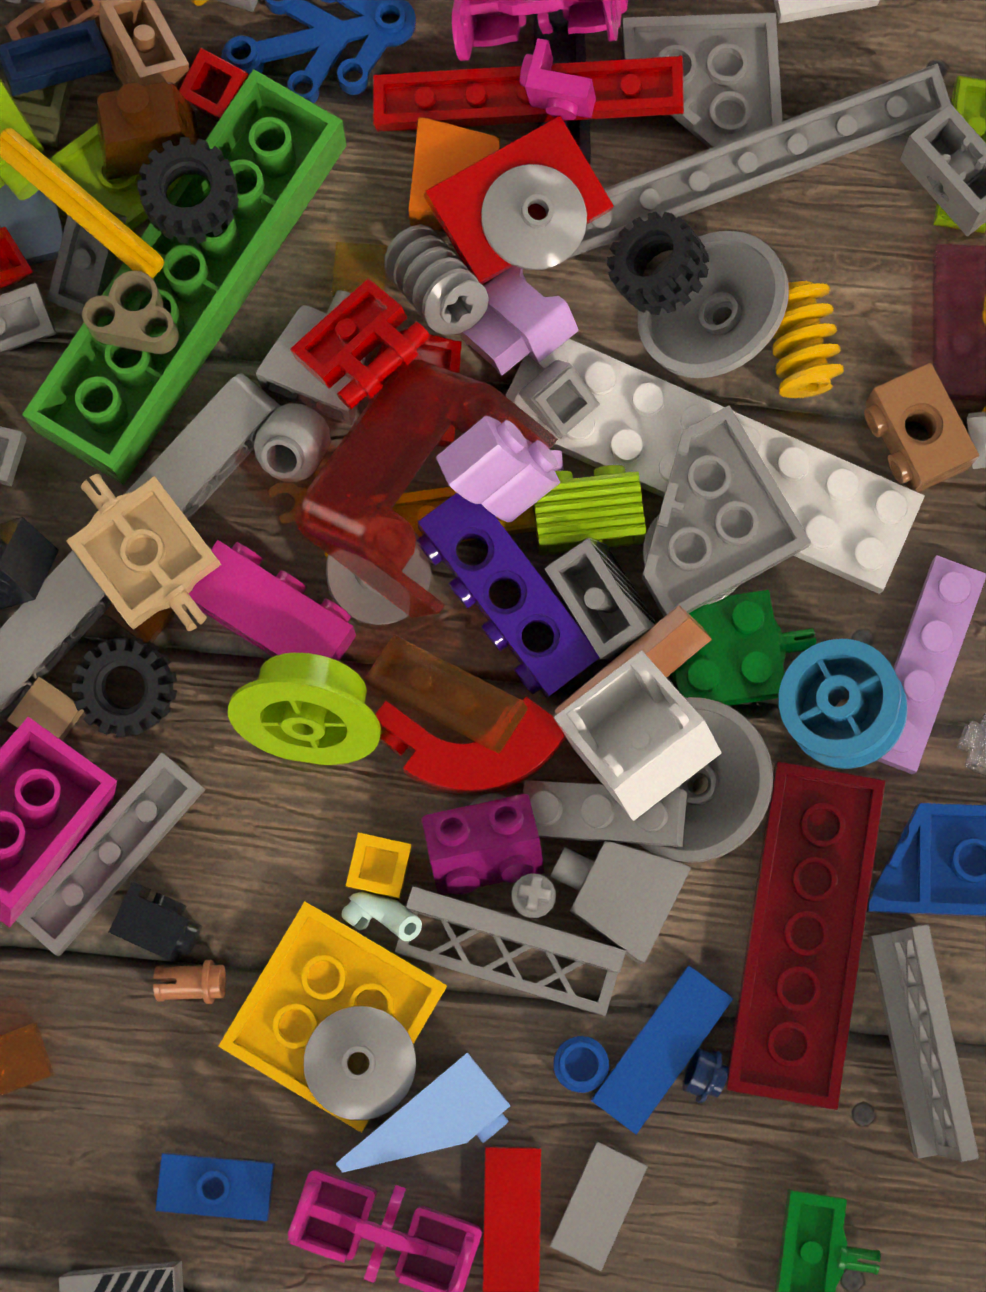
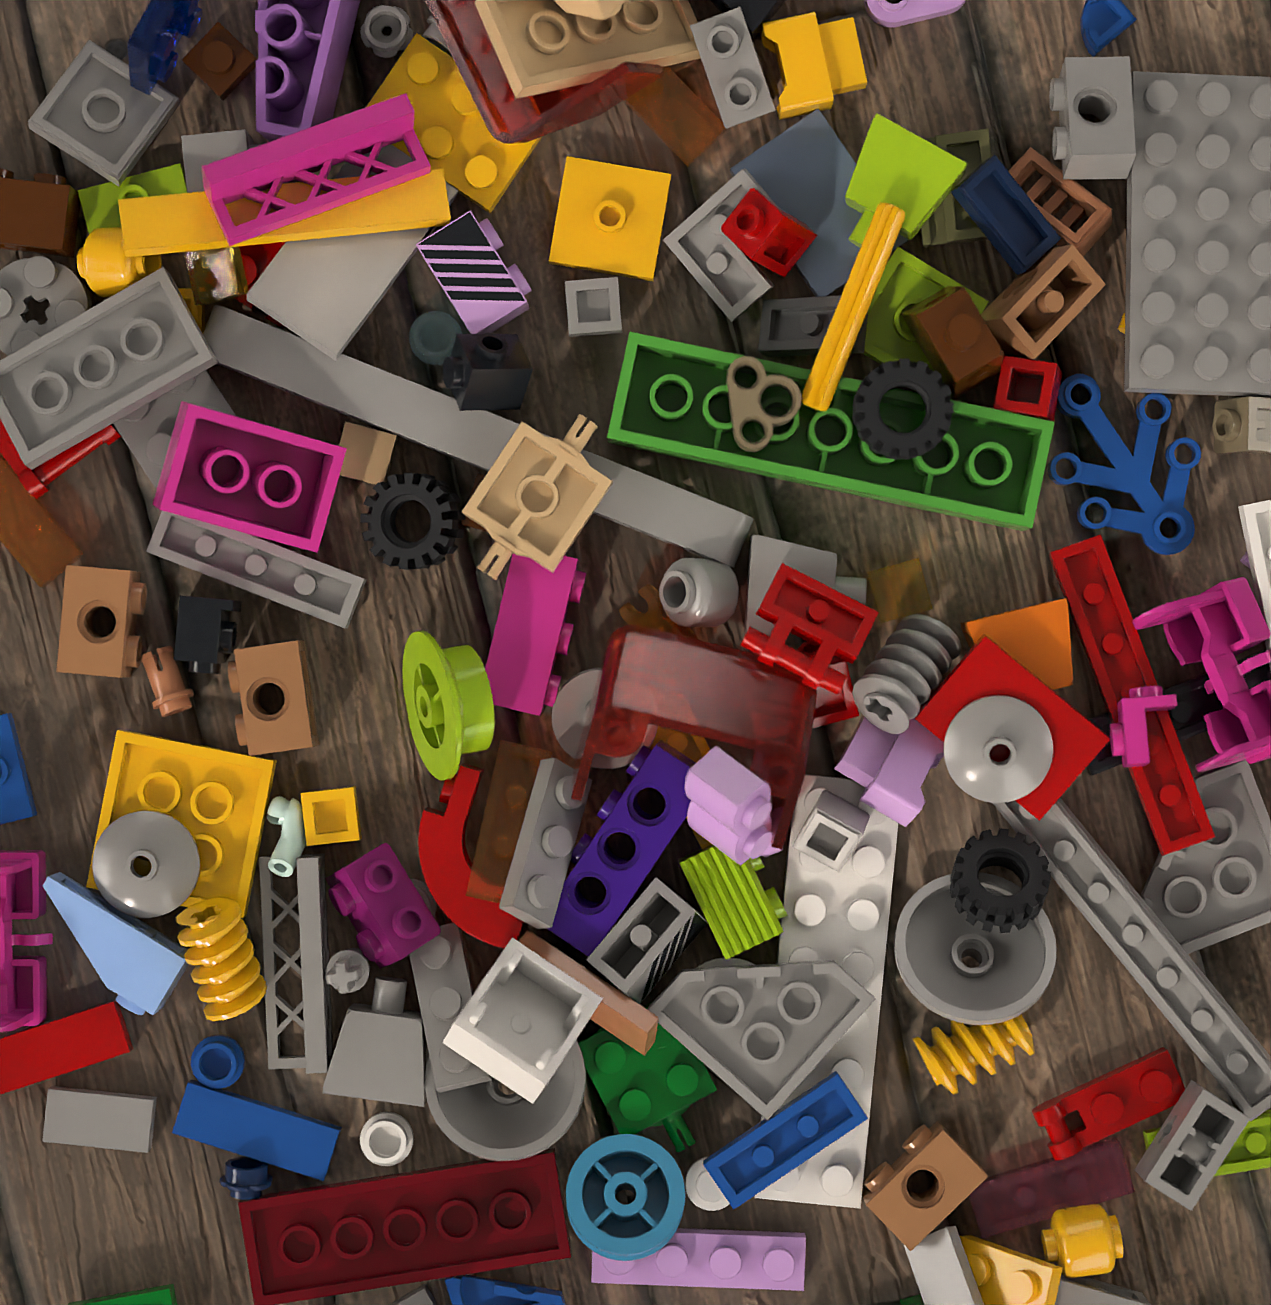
camera: 70 degrees right, 10 degrees up
none -> medium nougat brick [56,565,147,678]
none -> yellow piece [175,897,267,1021]
none -> medium nougat brick [228,640,319,756]
none -> white plate [360,1112,414,1166]
none -> light grey plate [499,758,592,929]
none -> white plate [685,1156,729,1211]
none -> blue plate [703,1071,868,1209]
none -> red plate [1032,1047,1186,1161]

